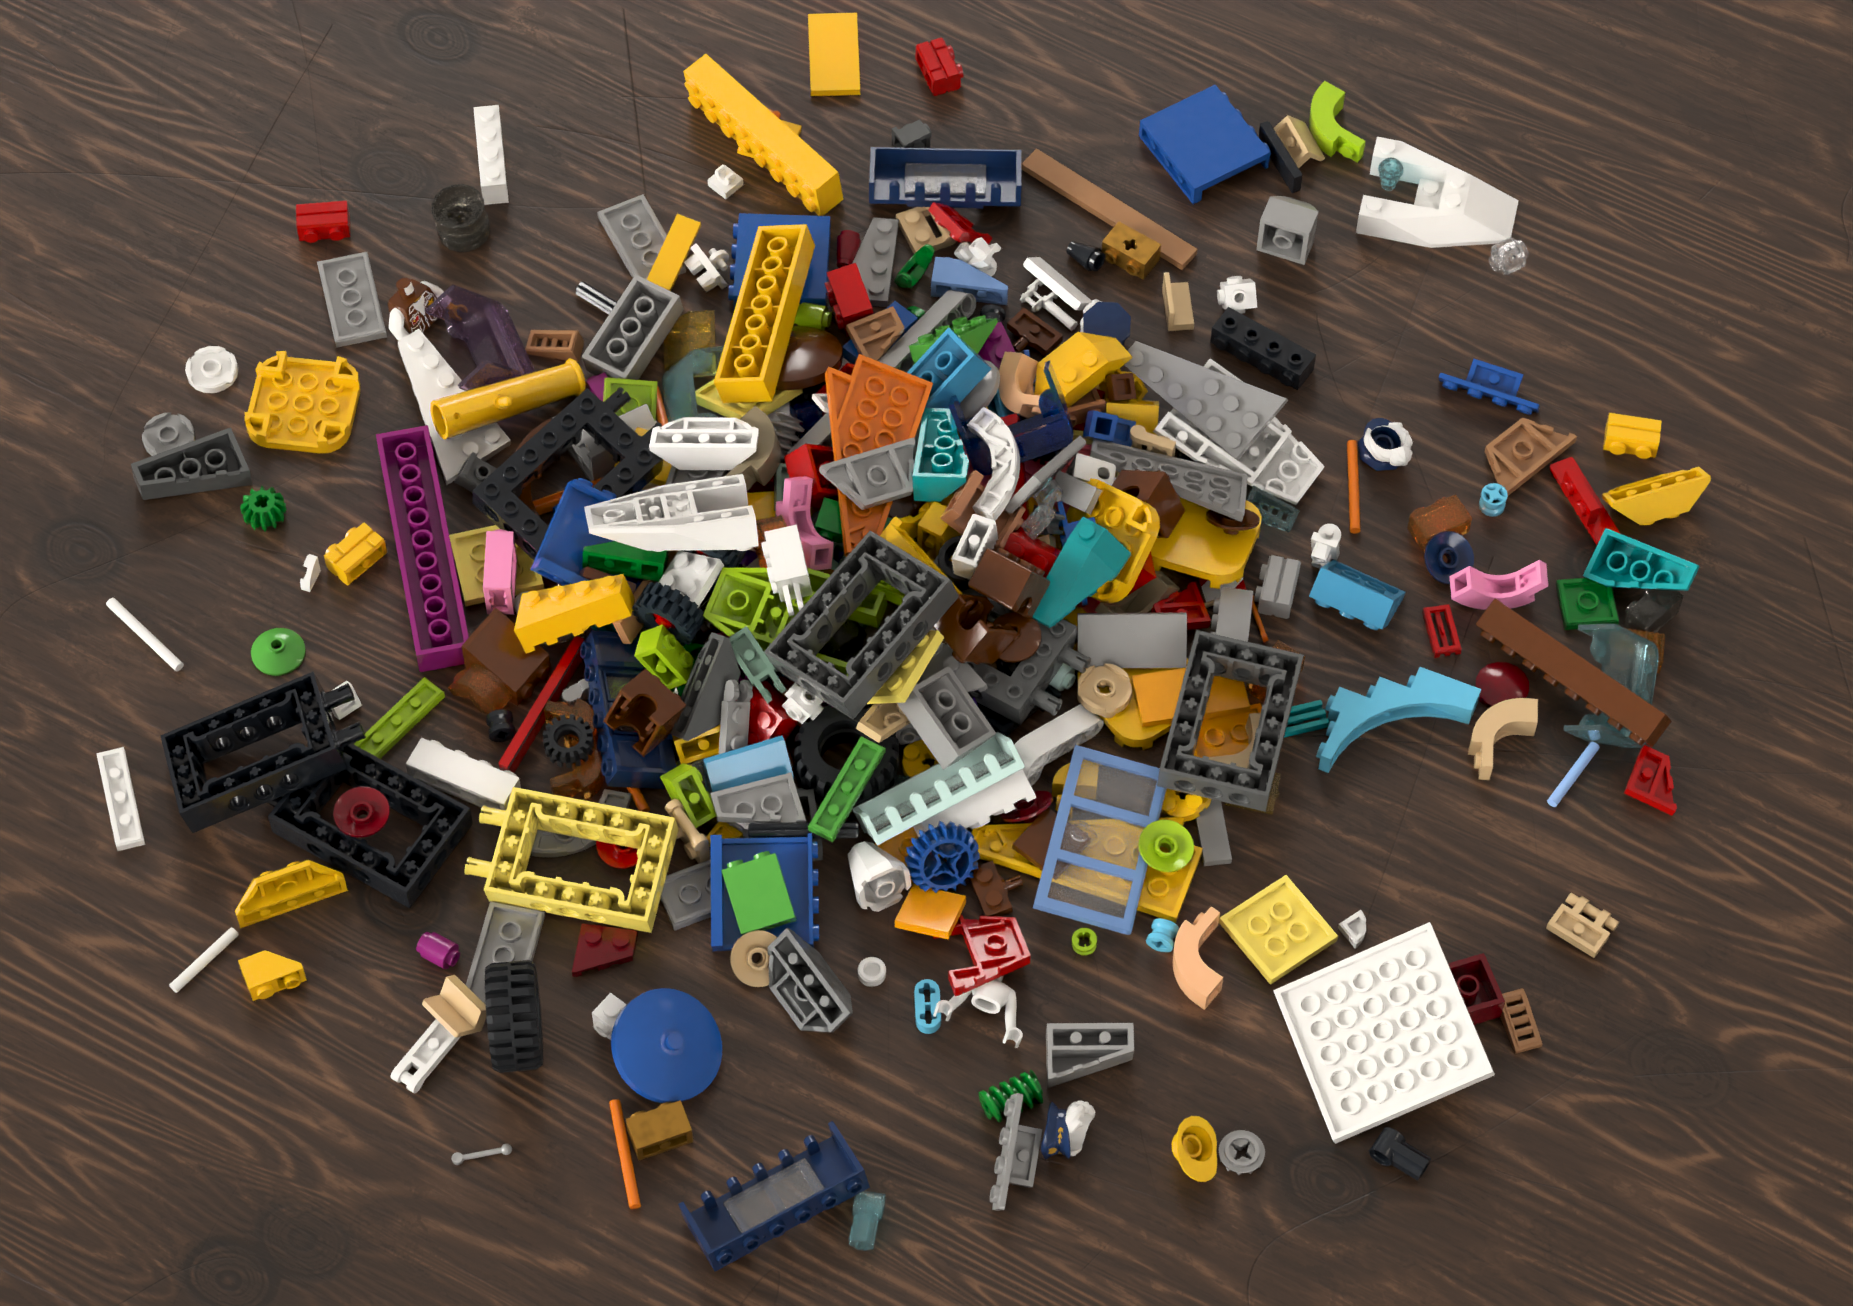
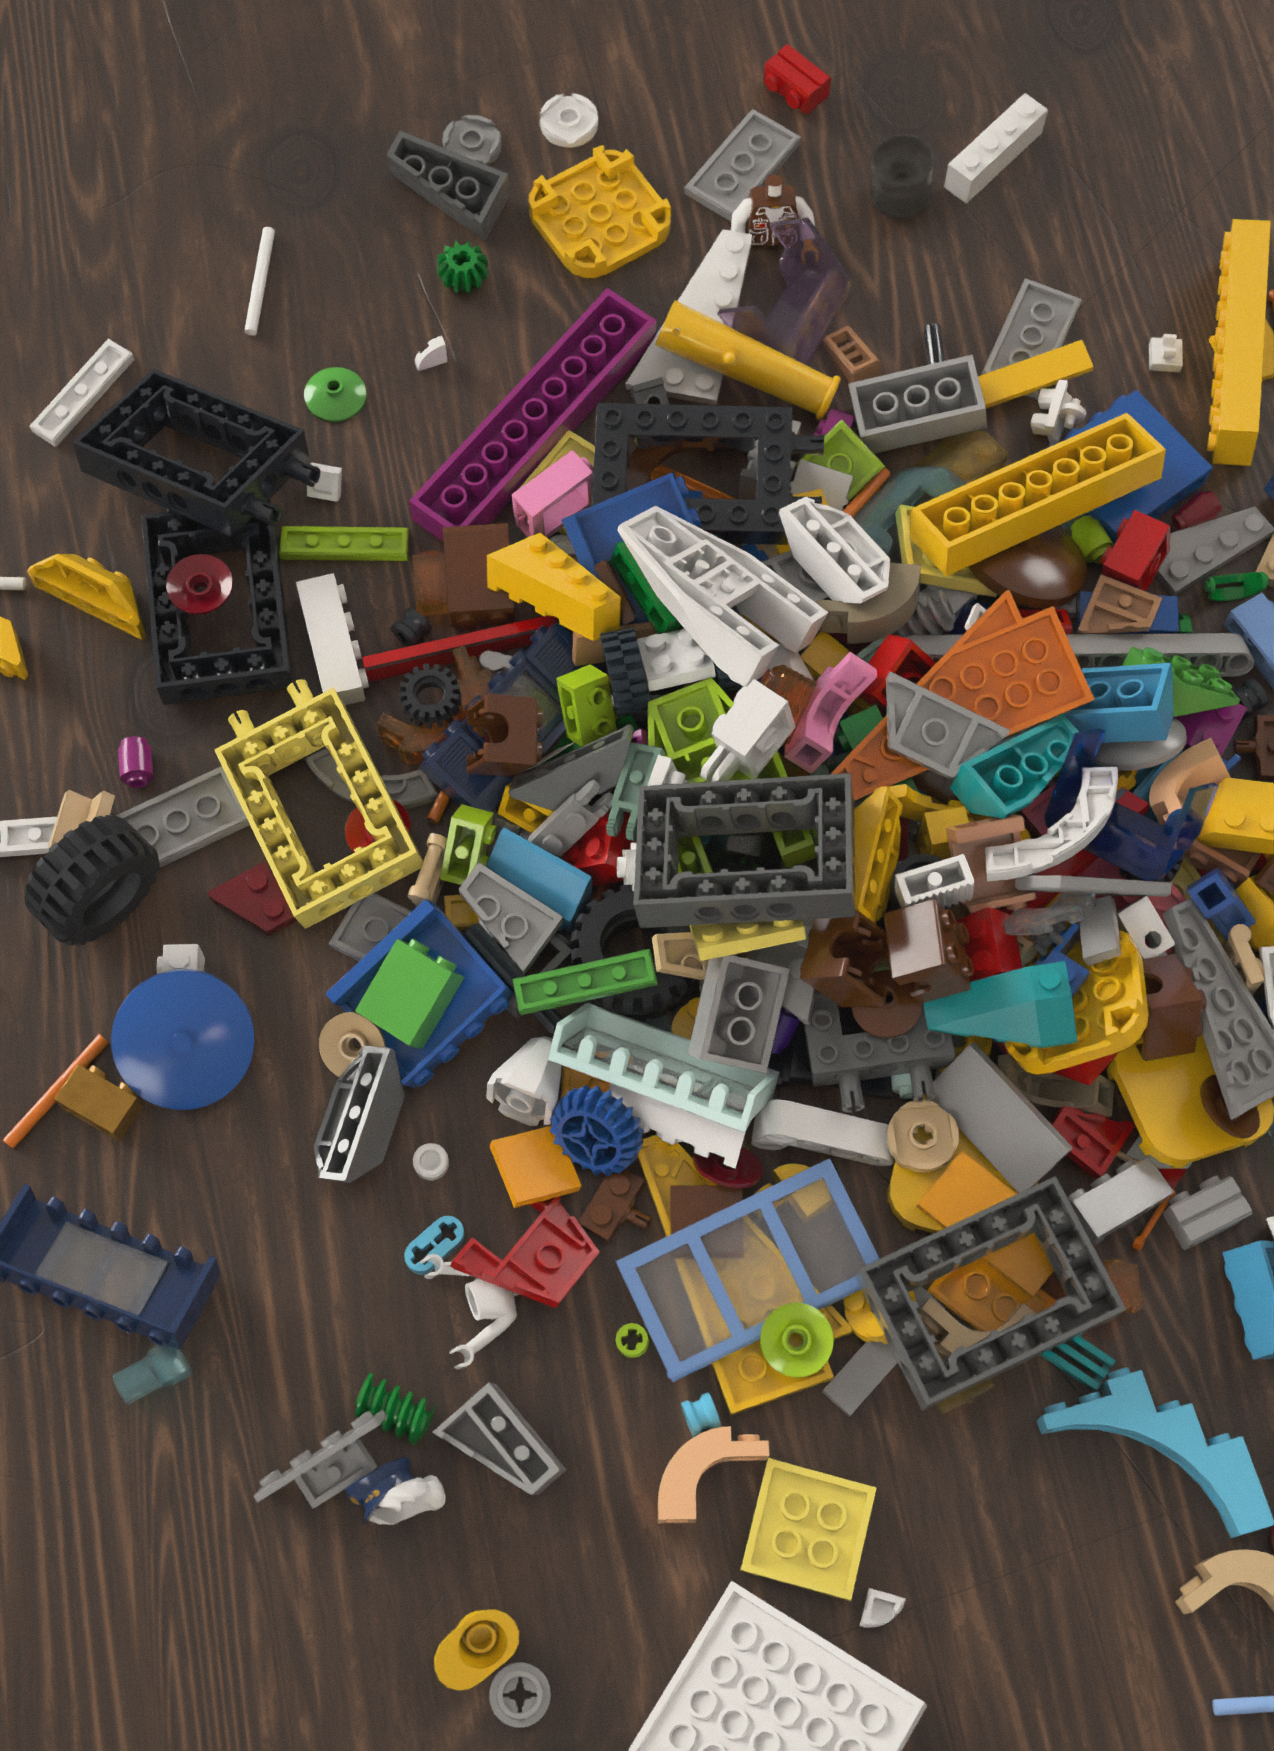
camera: 50 degrees right, 10 degrees up
yellow brick [324,523,387,586] -> none
none -> white tile [647,755,689,786]

